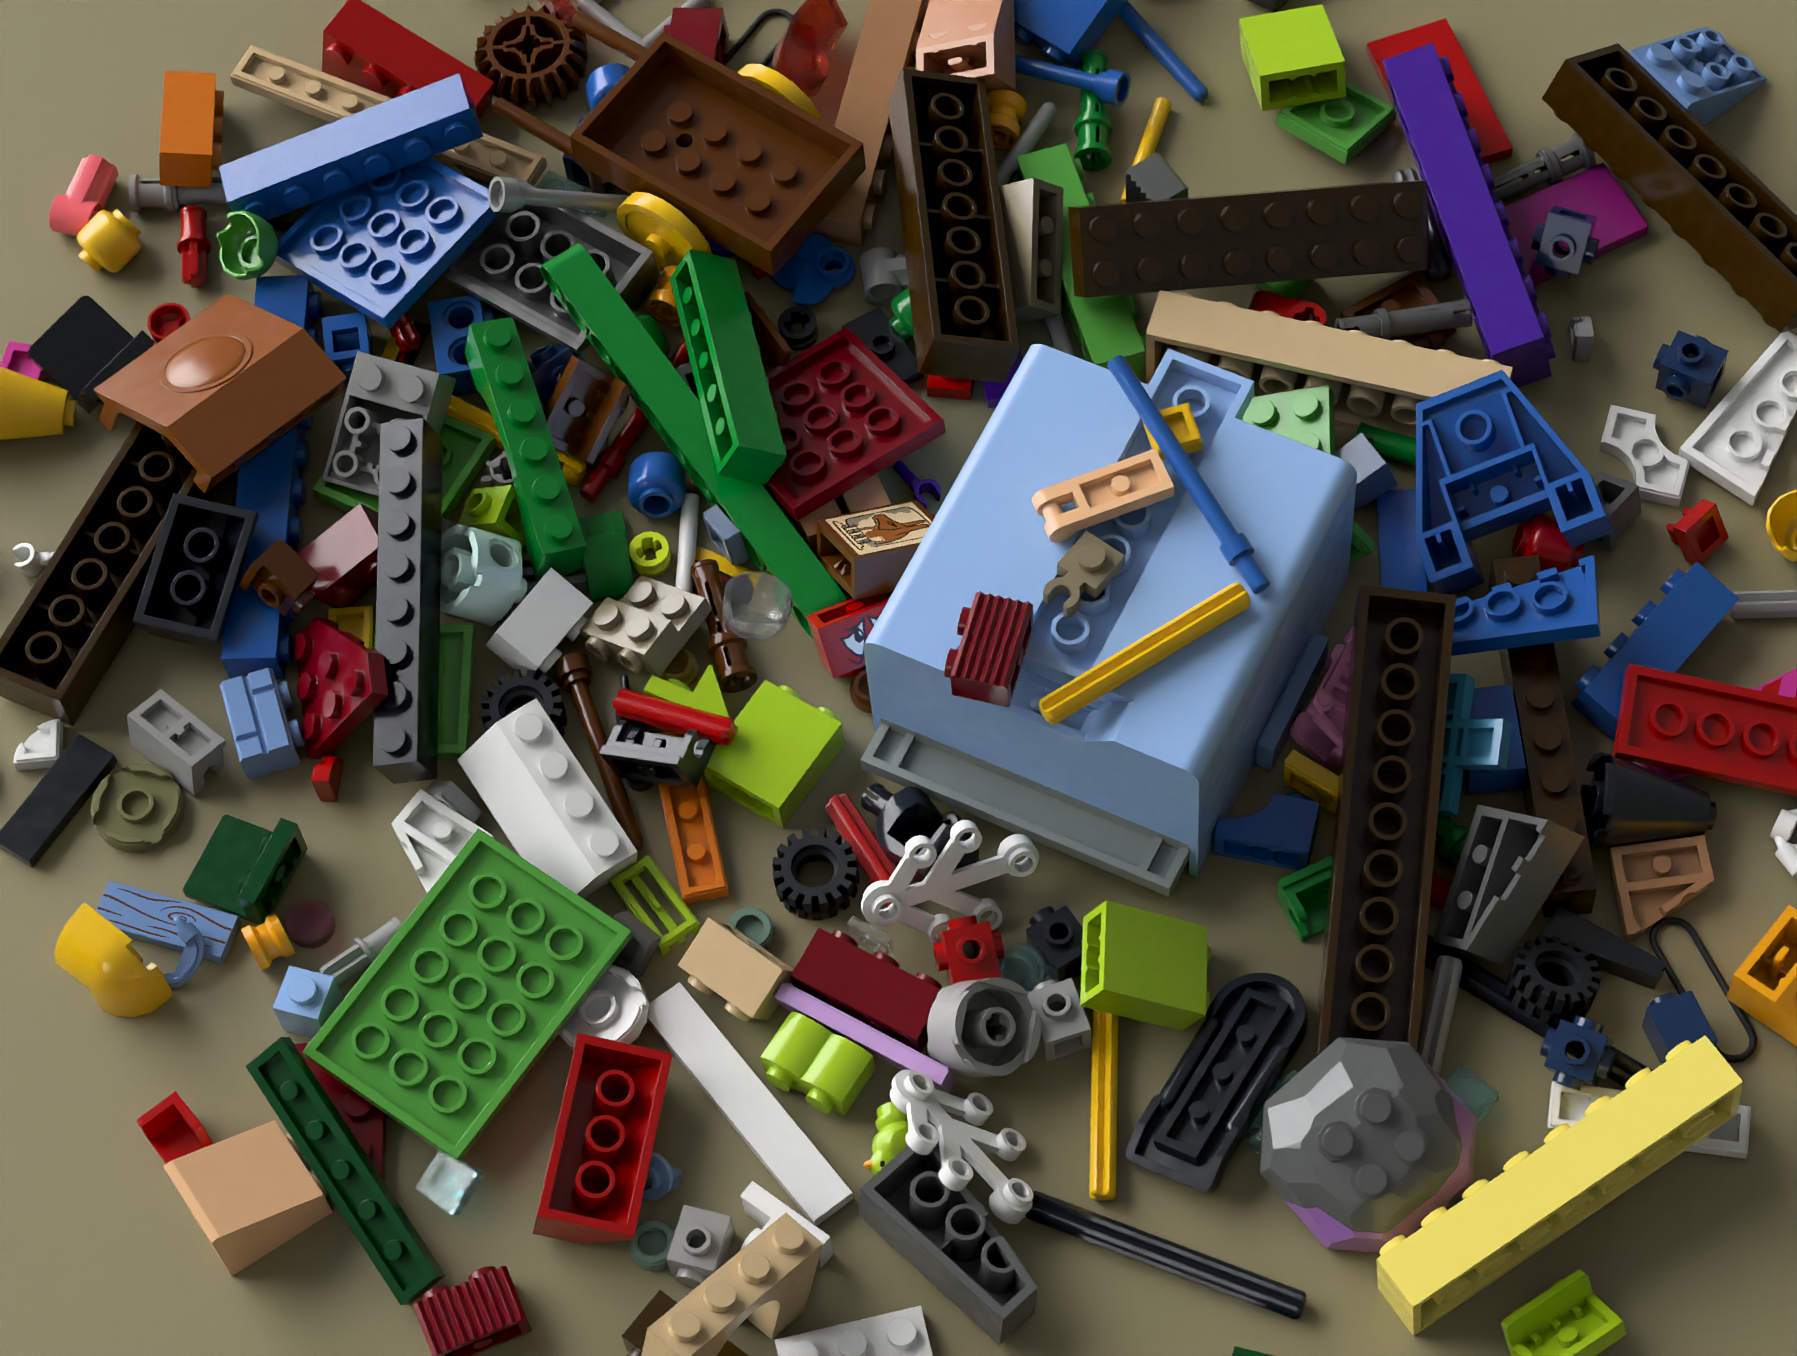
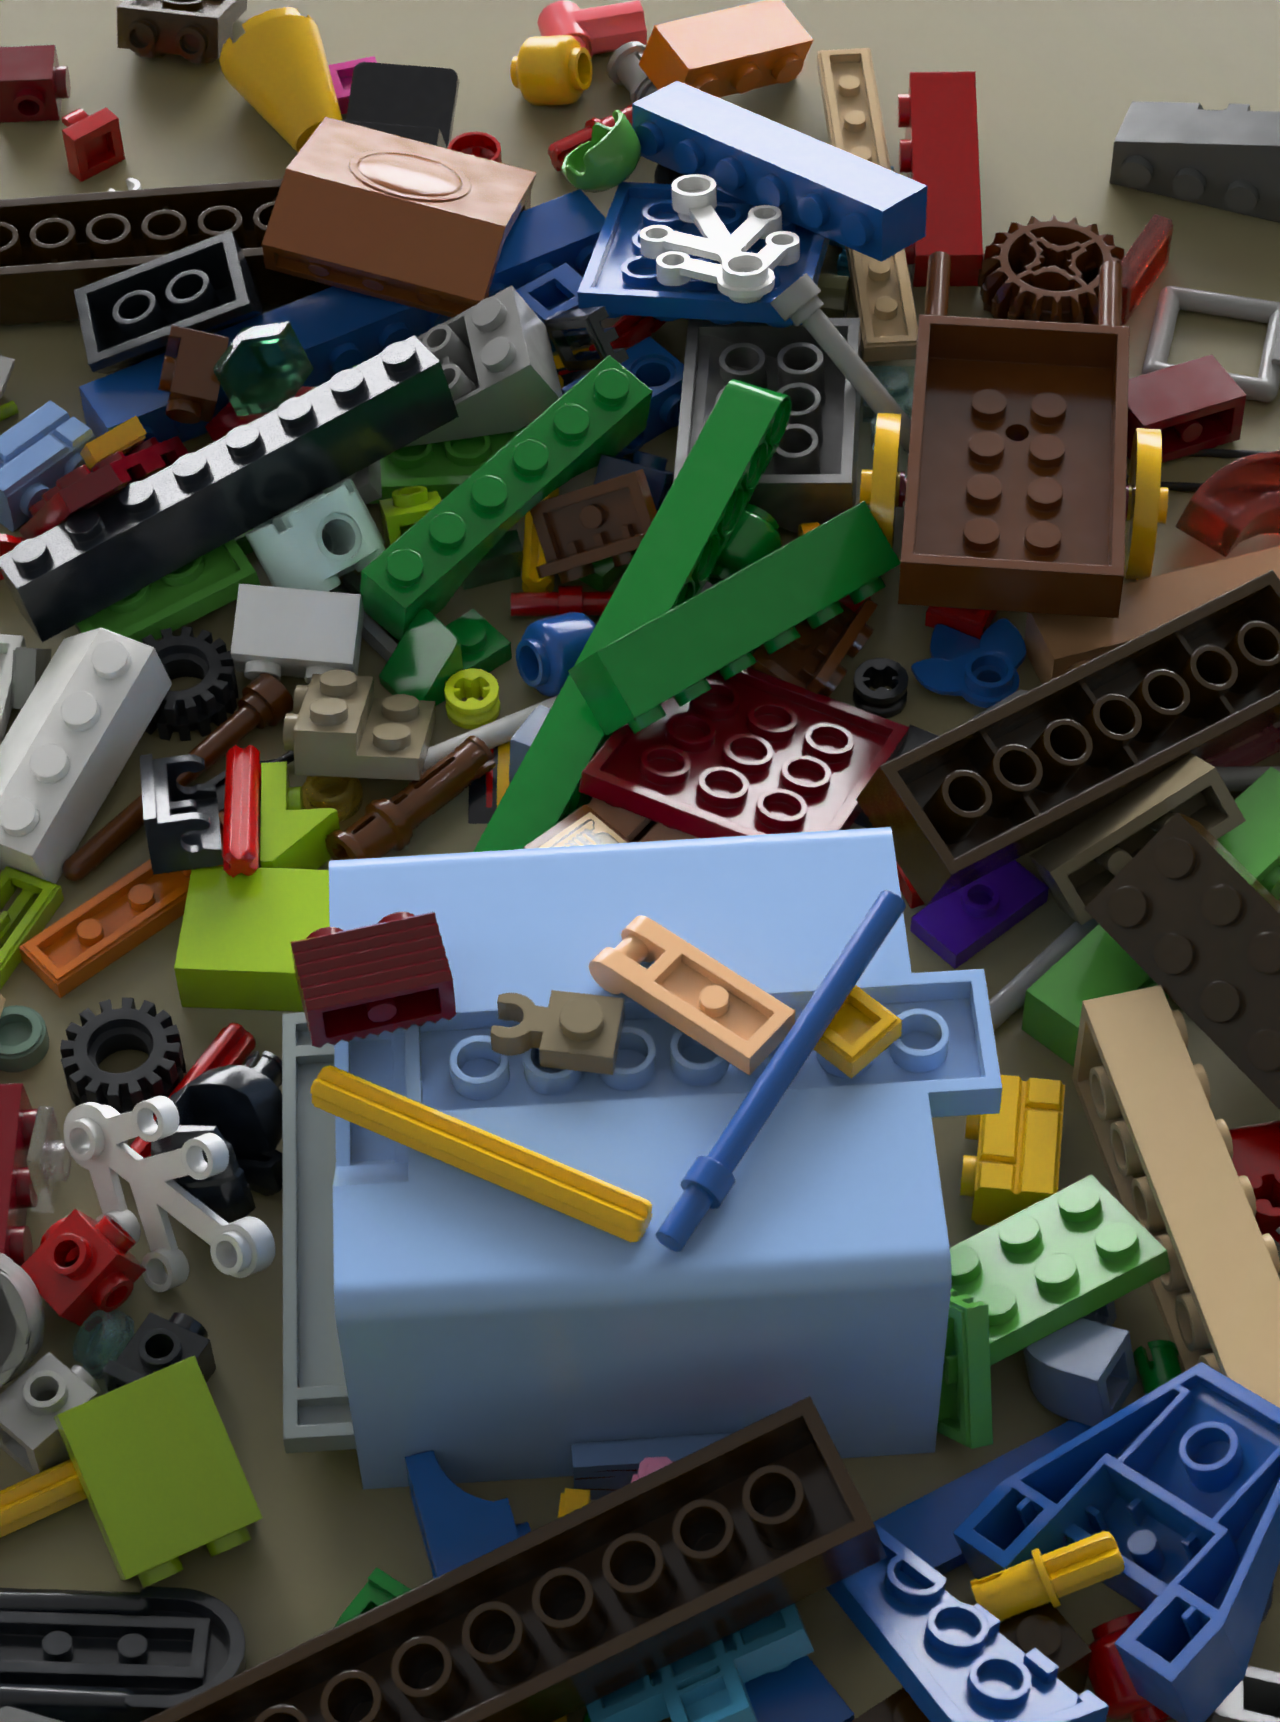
camera: 55 degrees right, 10 degrees down
clear hair [722,572,792,641] -> none
none -> yellow tile [80,416,147,471]
none -> clear green panel [214,321,314,416]
none -> black tile [544,306,629,371]
none -> white plant [640,174,800,303]
none -> yellow axle [970,1531,1124,1622]

